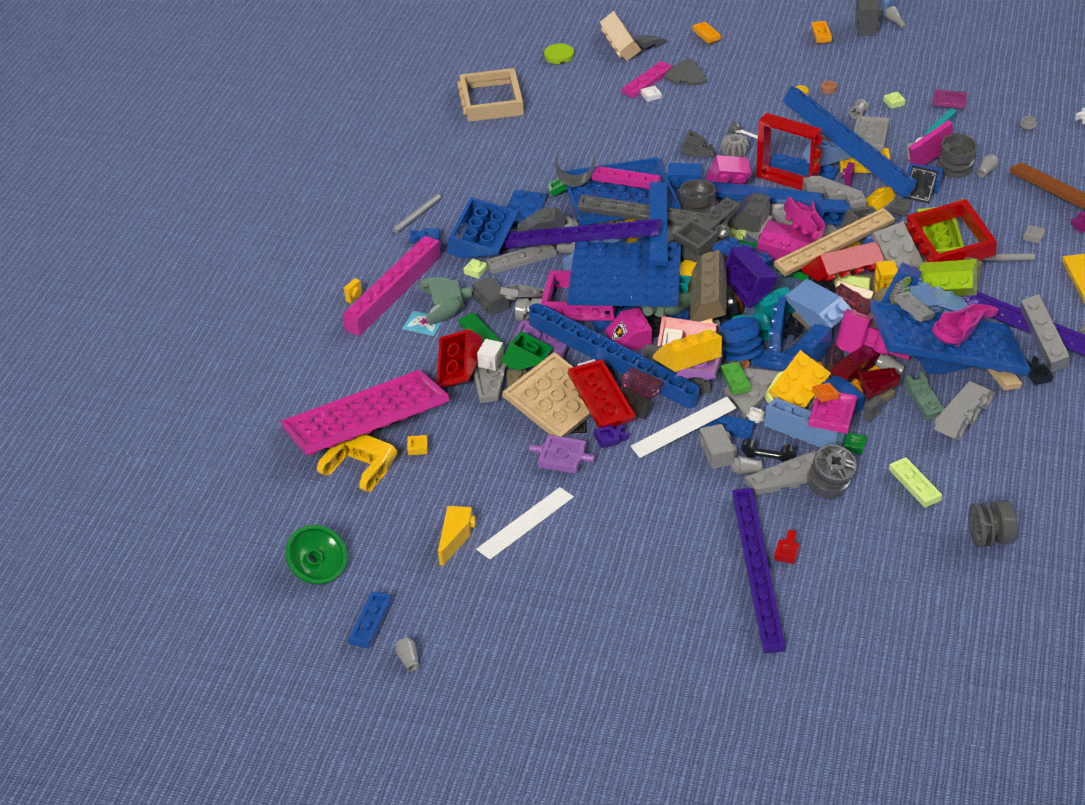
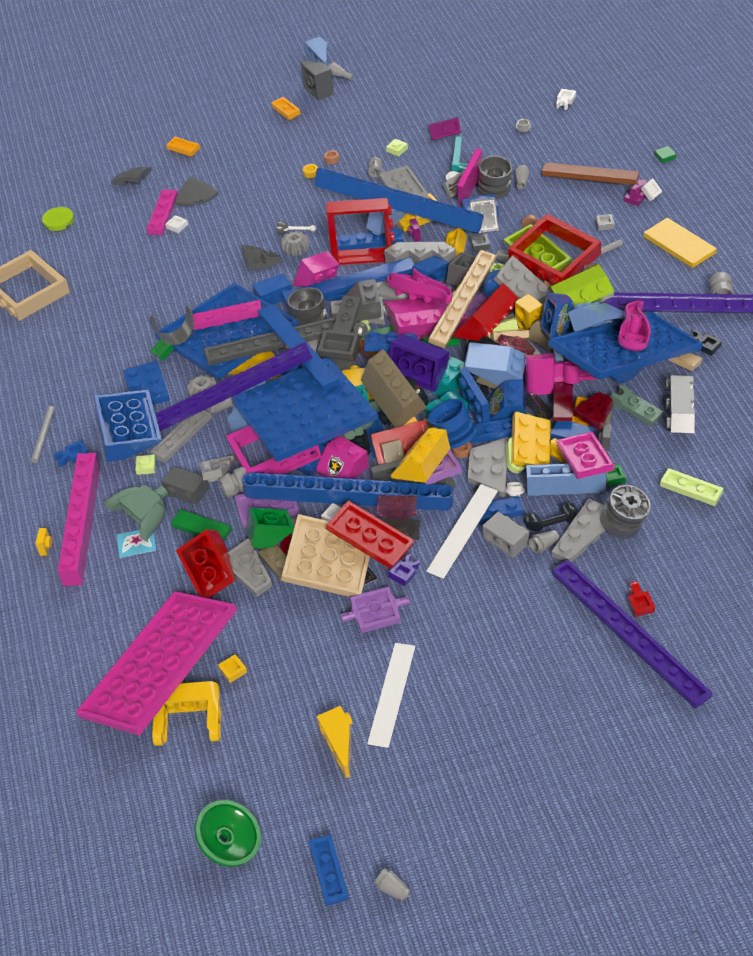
camera: 30 degrees left, 5 degrees up
white brick [477,339,504,371] -> none
dark grey slope [517,207,565,231] -> none
tan brick [600,11,641,61] -> none
bright green plate [720,362,751,396] -> none
orange tile [812,383,839,402] -> none
light grey cone [876,354,905,376] -> none
light grey plate [894,291,935,322] -> none
light grey brick [1021,294,1070,373] -> none

